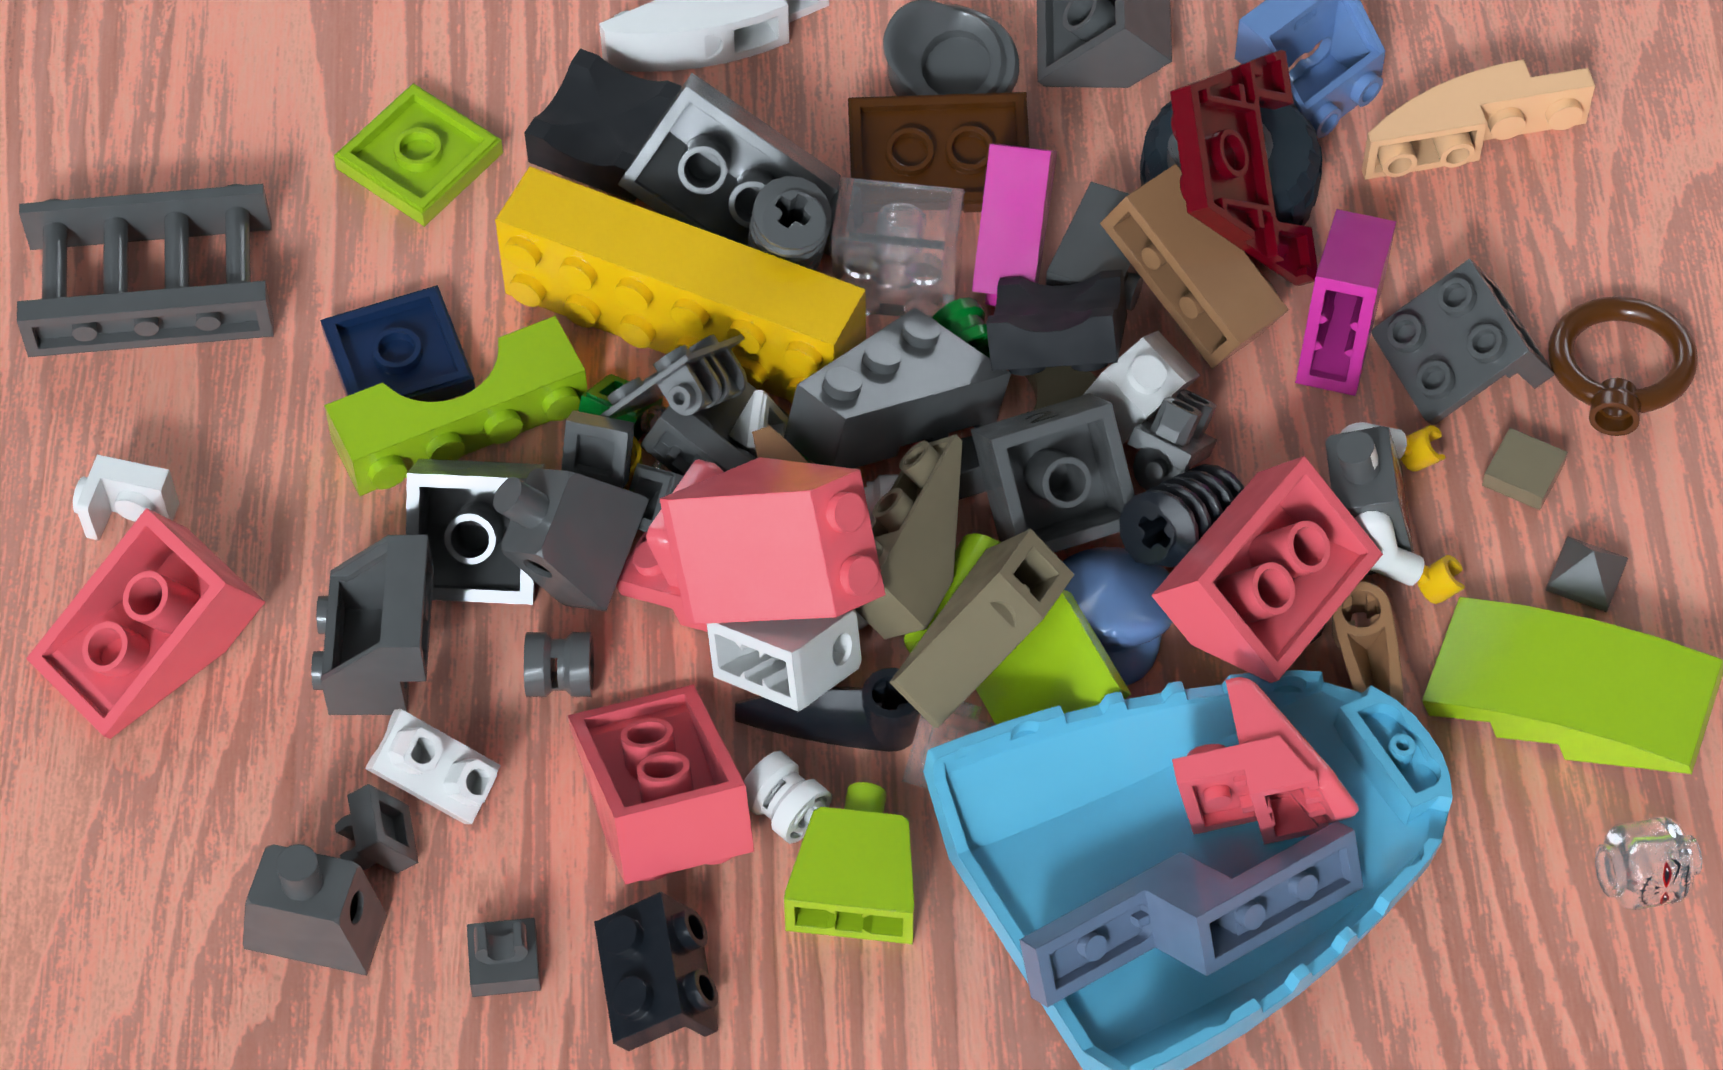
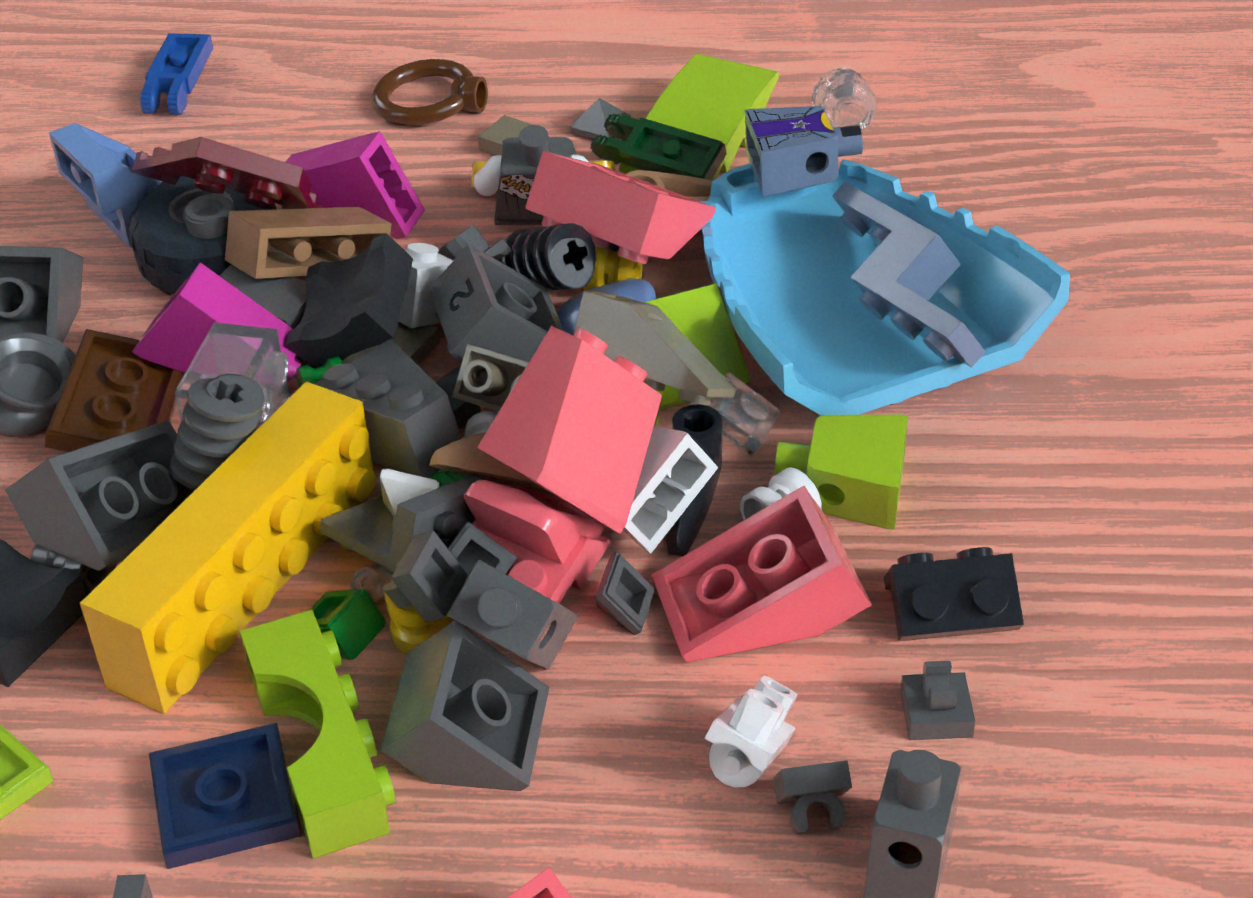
camera: 85 degrees left, 15 degrees down
dark grey piece [311,535,434,715] -> none
dark grey wheel [524,632,594,697] -> none
dark grey hinge [599,334,747,418] -> none
coral piece [1172,677,1359,845] -> none
light nougat slope [1362,59,1595,180] -> none
dark grey bracket [1372,259,1554,425] -> none
none -> blue hinge [140,33,213,115]
none -> dark green hinge [590,113,727,180]
none -> dark grey slope [595,552,655,635]
none -> sand blue torso [745,106,863,196]

